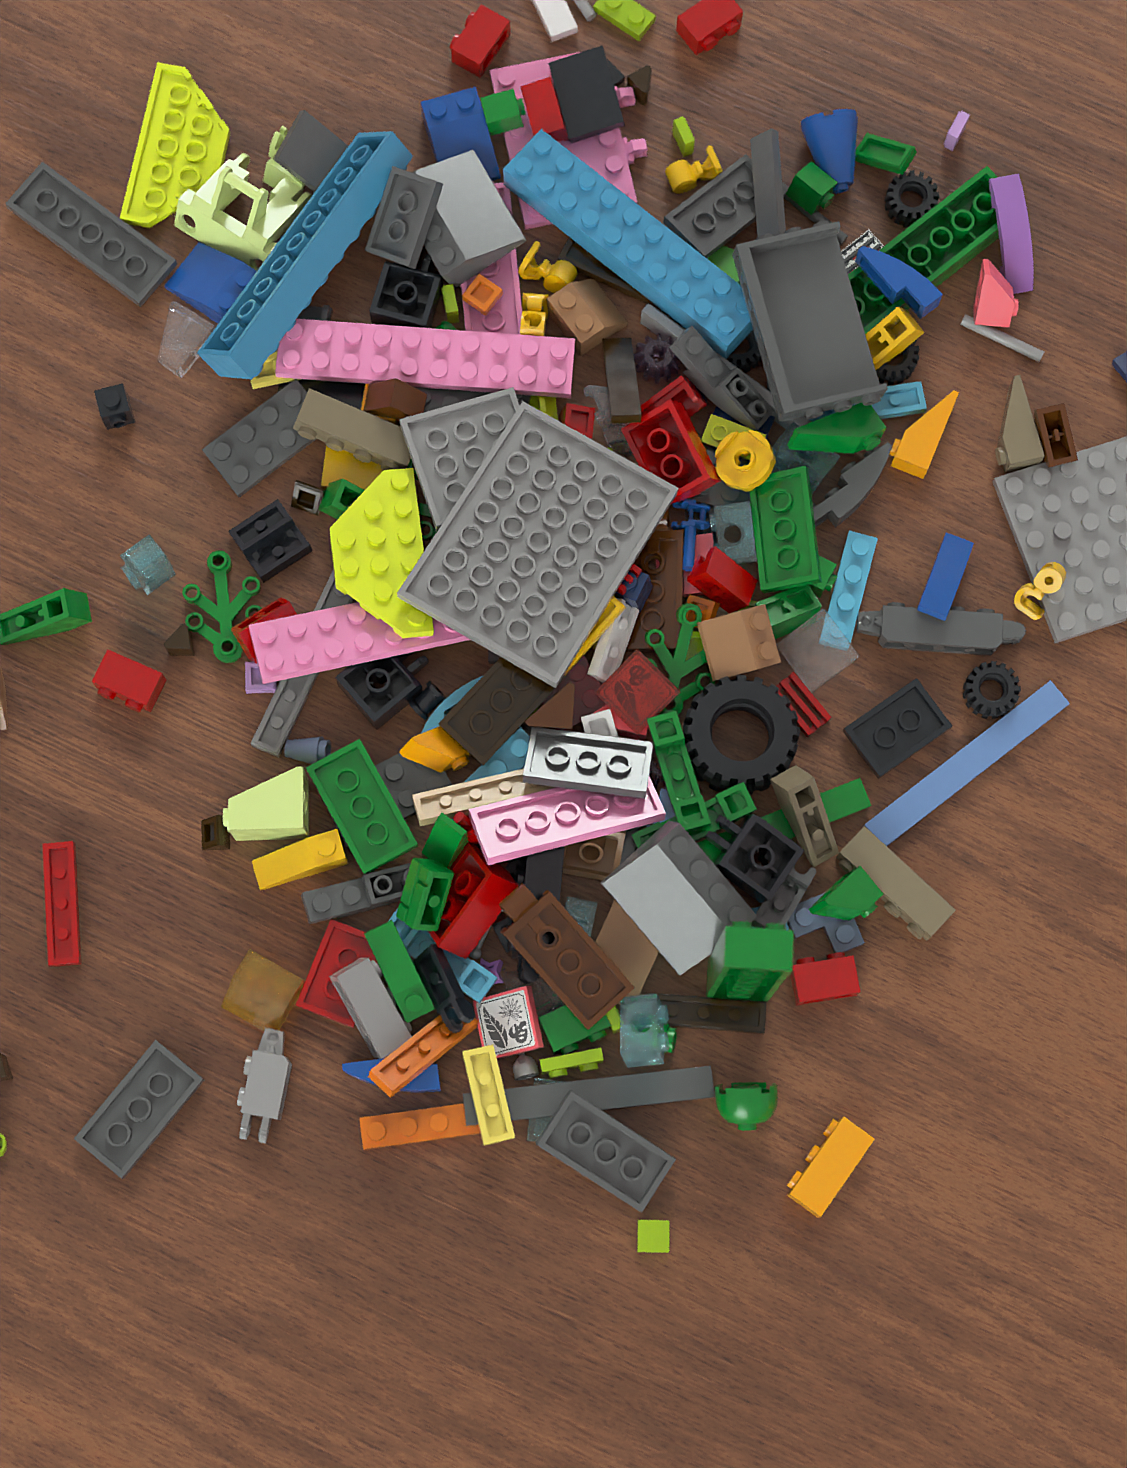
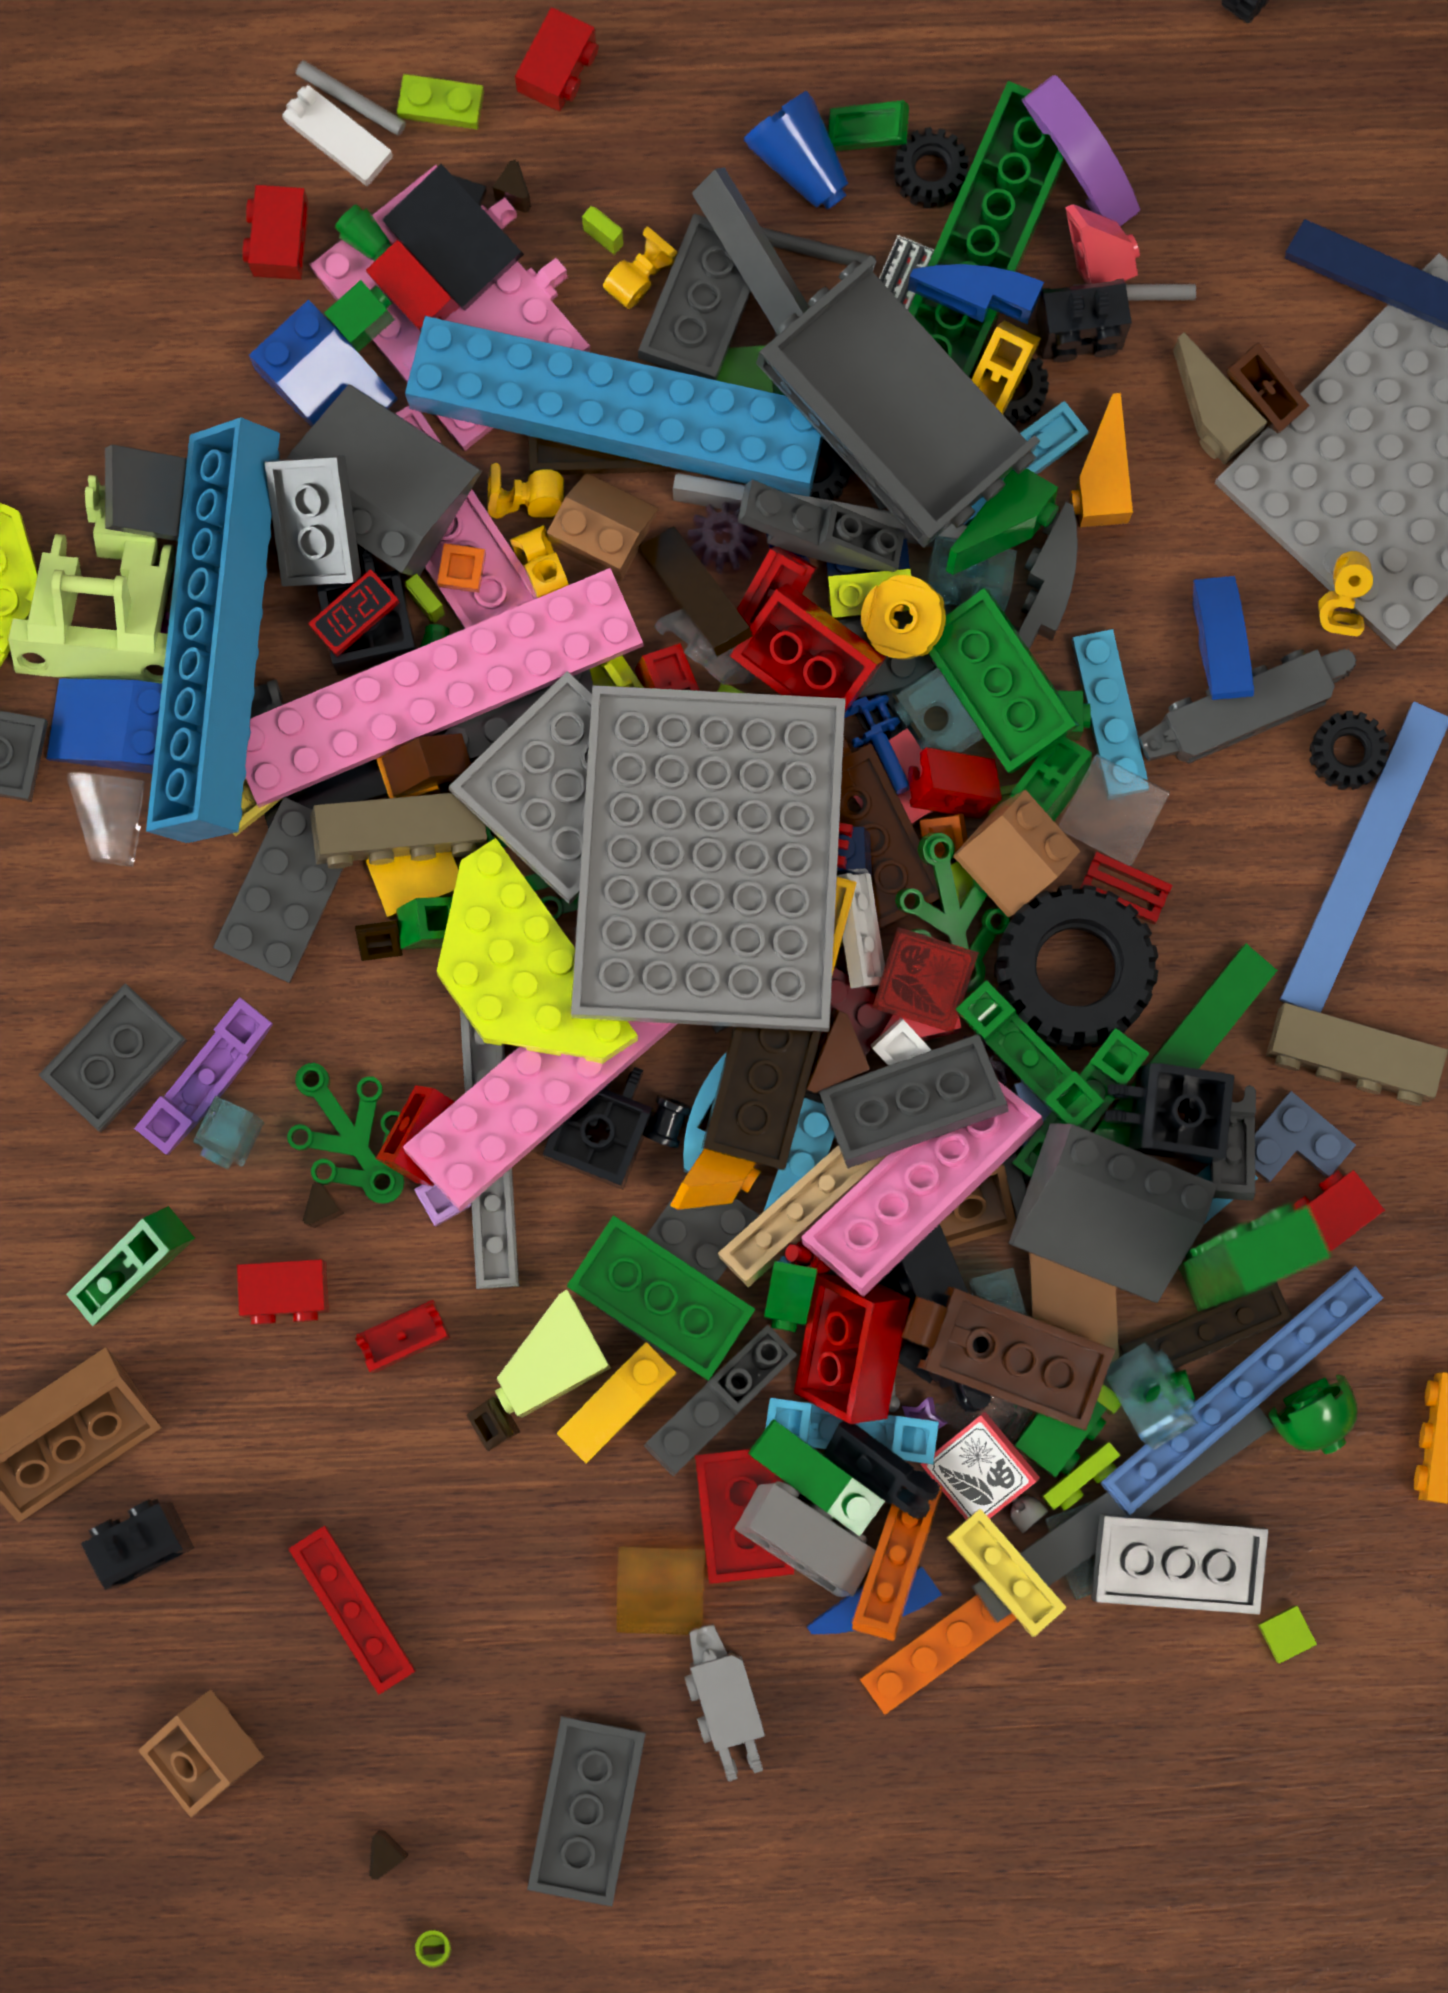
camera: 25 degrees left, 5 degrees up
black brick [94,383,135,430] -> none
black slope [228,499,313,583] -> none
sand blue cone [285,736,331,764] -> none
green brick [396,858,454,931] -> none
dark tan slope [770,765,839,867] -> none
green brick [786,161,838,215] -> none
green slope [808,866,883,920] -> none
black plate [843,678,952,779] -> none
lavender tile [944,111,970,151] -> none
none -> dark grey tile [39,983,187,1133]
none -> medium lavender slope [134,997,273,1155]
none -> tile [308,569,400,657]
none -> green cone [334,204,392,262]
none -> red hinge [355,1300,451,1374]
none -> black hinge [1035,278,1132,363]
none -> medium blue tile [1100,1266,1383,1516]

